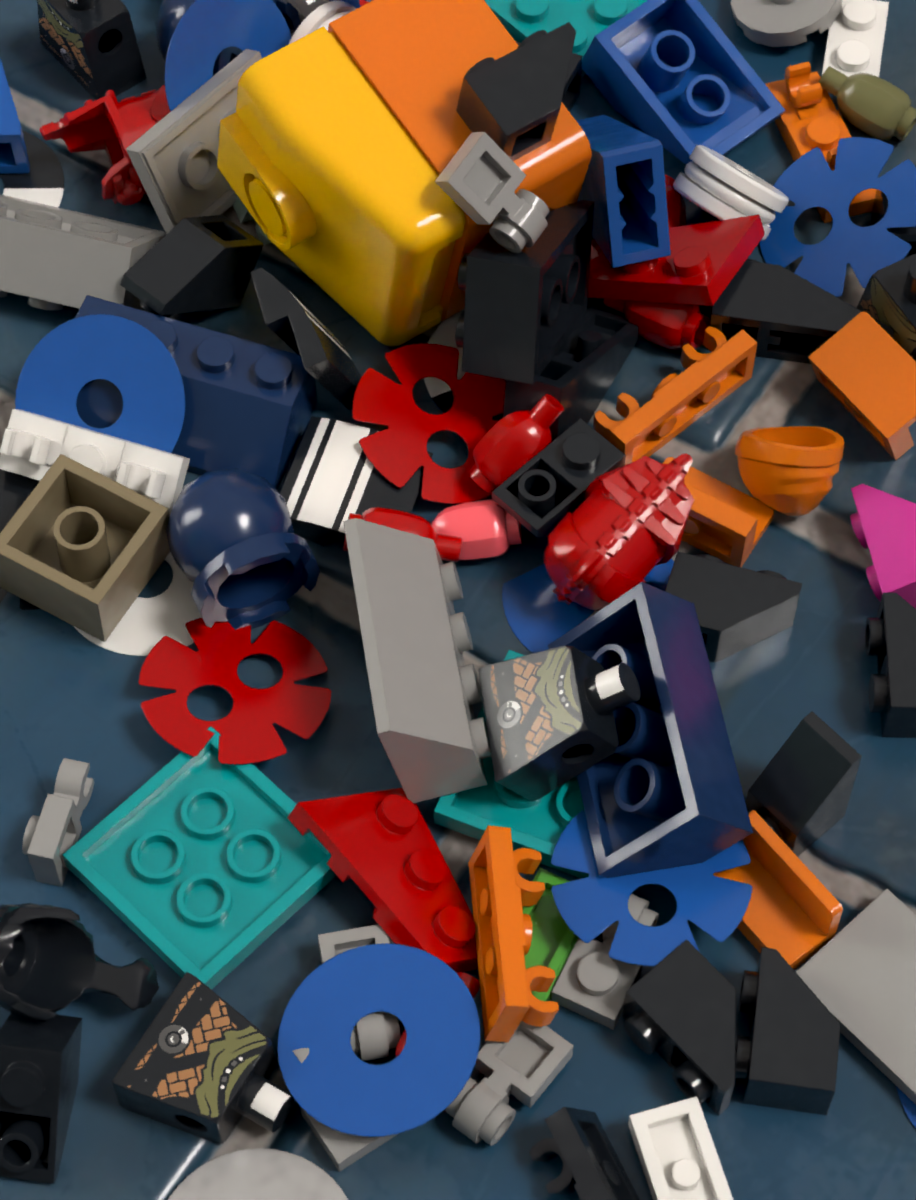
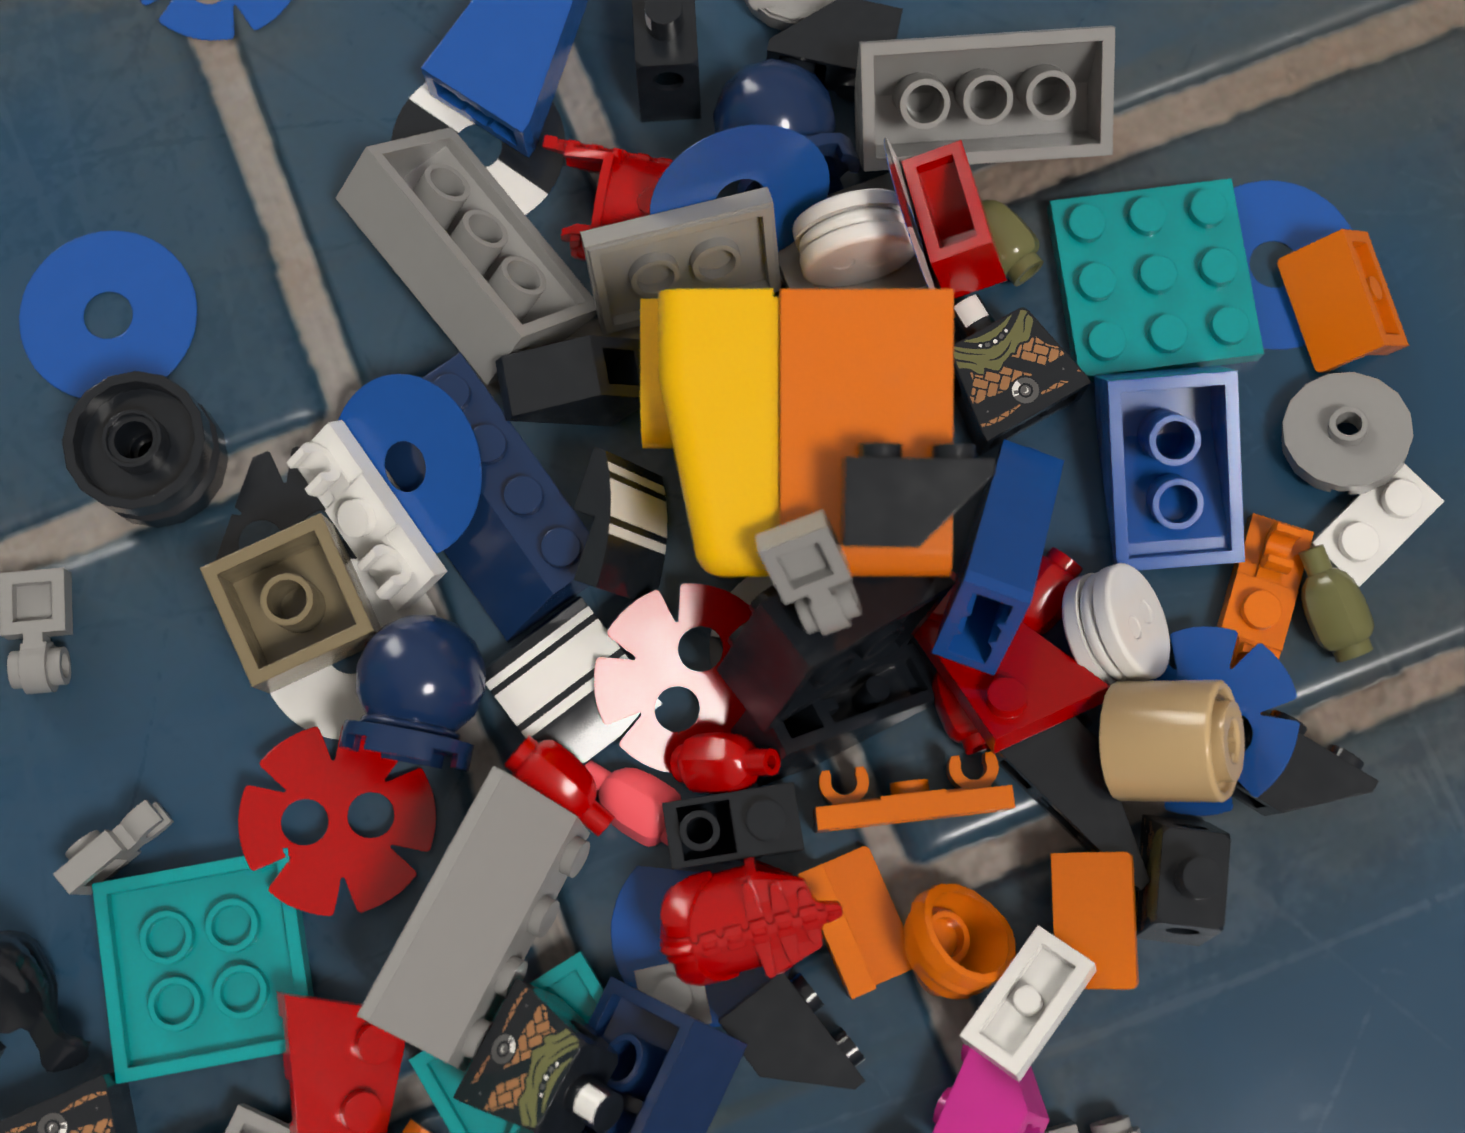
camera: 35 degrees right, 20 degrees up
none -> white plate [959,925,1097,1082]
none -> tan piece [1099,680,1245,802]

